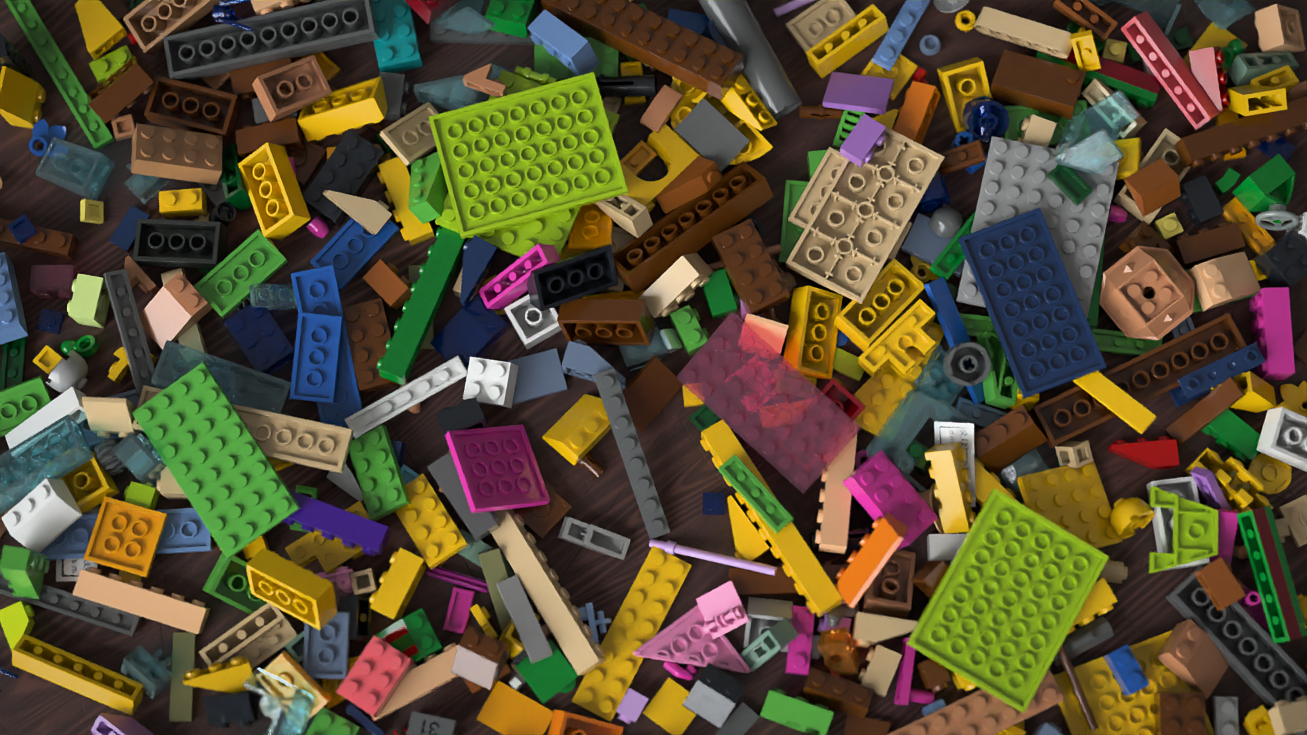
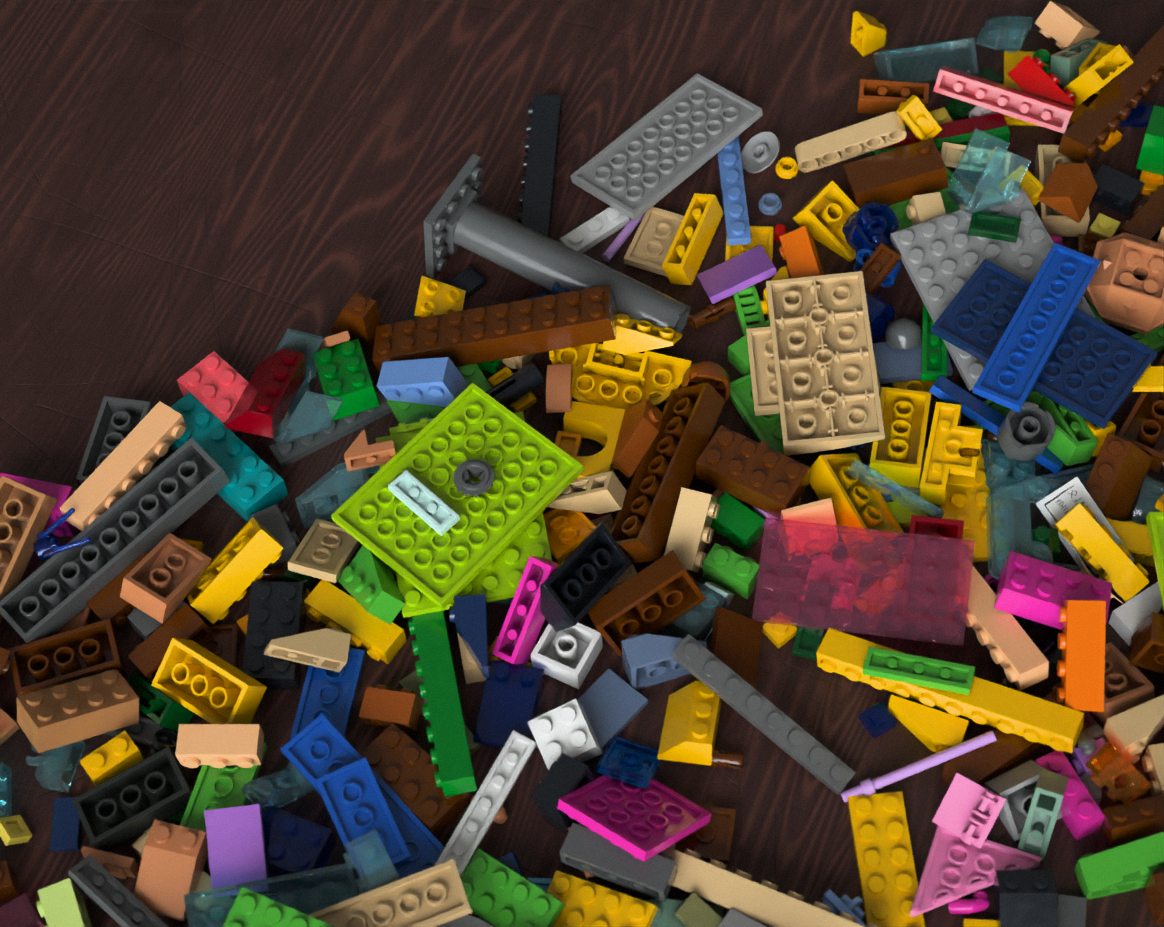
camera: 30 degrees left, 20 degrees down
dark pink hose [307,216,330,239] -> none
light grey slope [558,517,631,560] -> none
dark grey tile [675,98,750,173] -> none
medium lavender brick [840,114,887,168] -> none
green piece [1212,168,1240,197] -> none
none -> light nougat brick [175,724,264,768]
none -> medium lavender tile [204,804,269,894]
none -> clear light blue brick [343,829,400,894]
none -> light aqua tile [388,470,460,536]
none -> dark grey gear [453,459,495,498]
none -> clear blue tile [596,736,663,789]
none -> dark orange cylinder [682,361,730,402]
none -> clear light blue tile [846,460,945,518]
none -> blue plate [972,243,1101,413]

